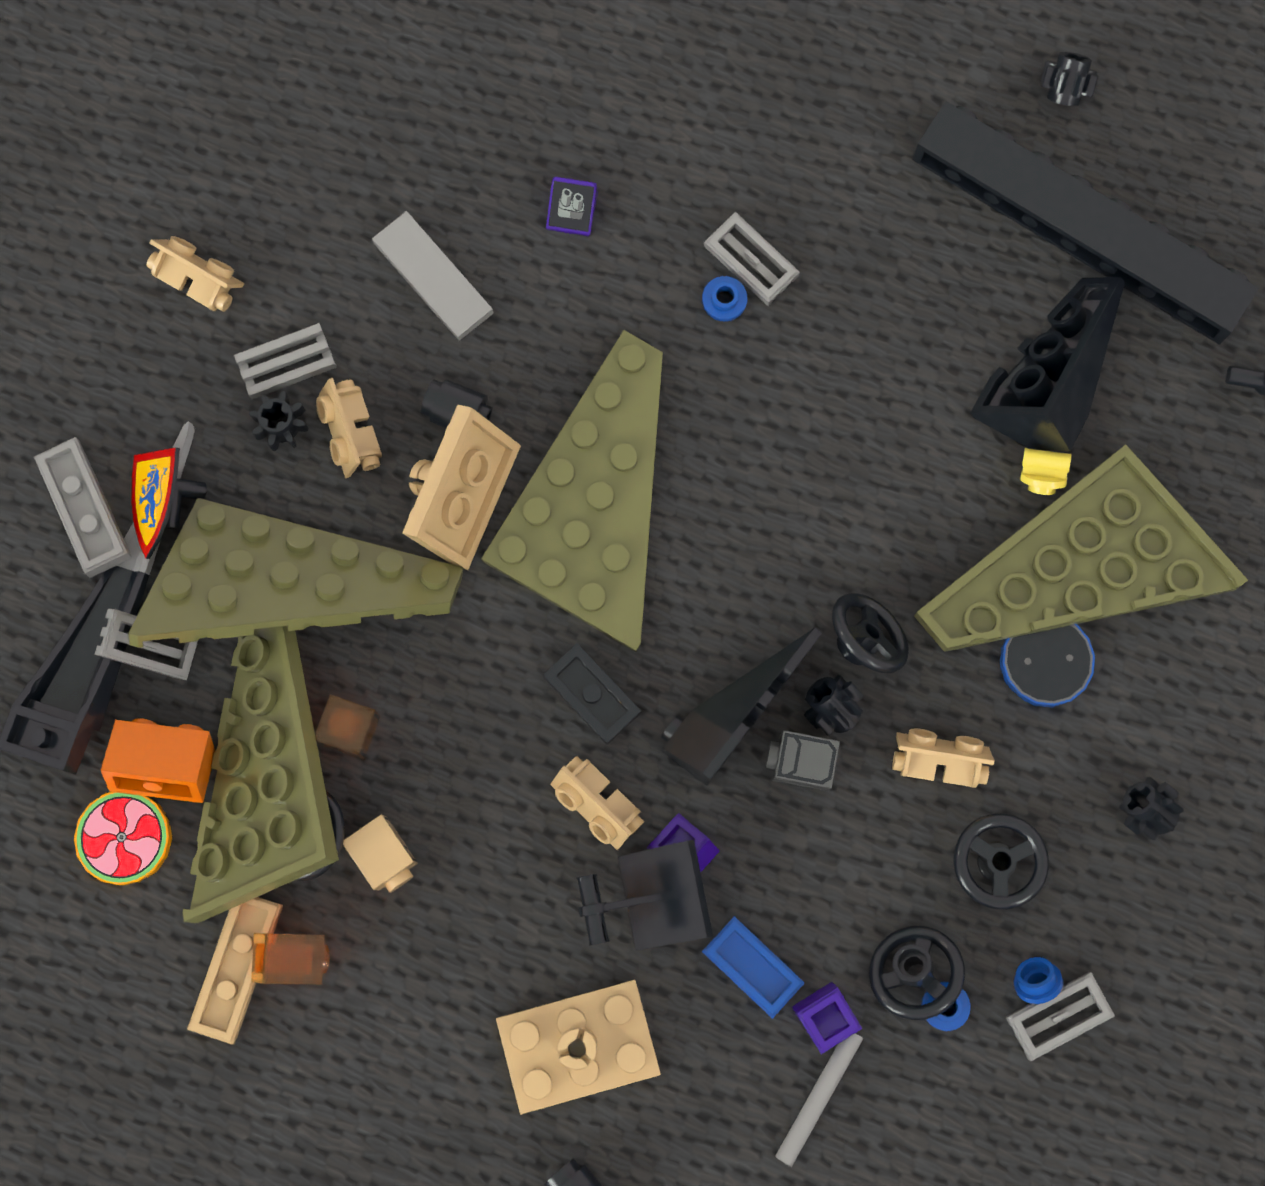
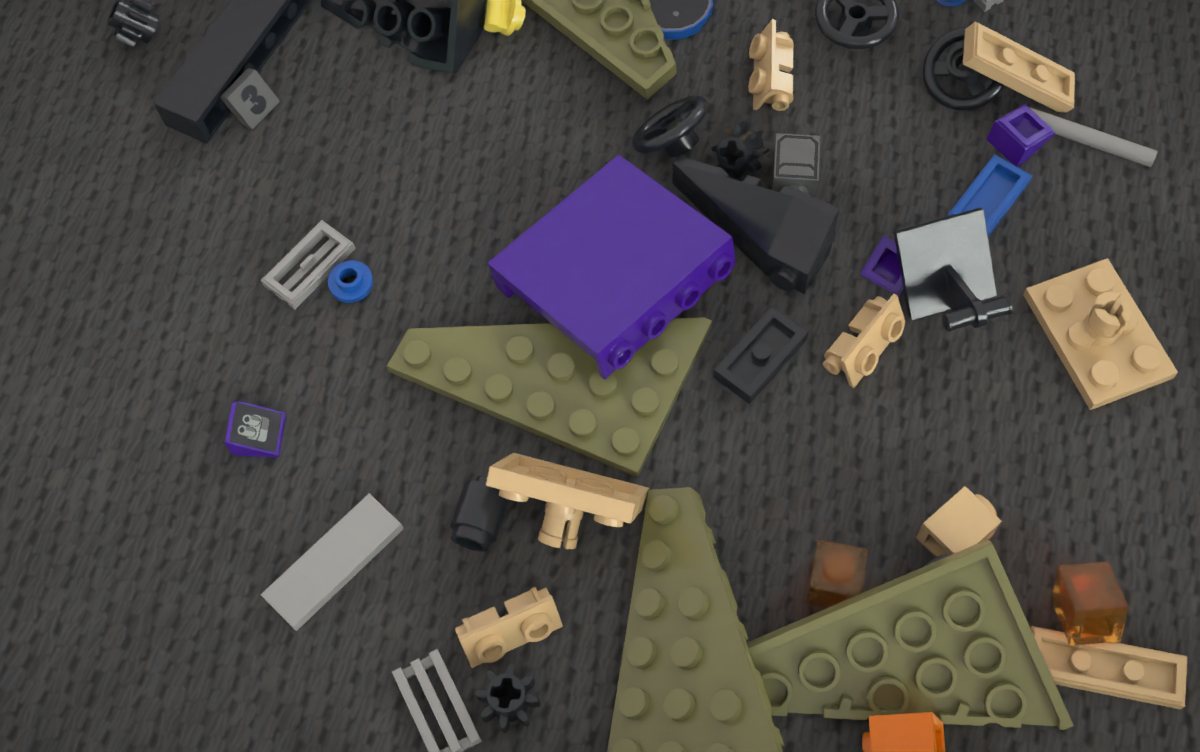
camera: 90 degrees left, 15 degrees down
none -> dark grey tile [220,68,280,130]
none -> dark purple panel [487,155,736,379]
none -> tan tile [963,21,1075,113]

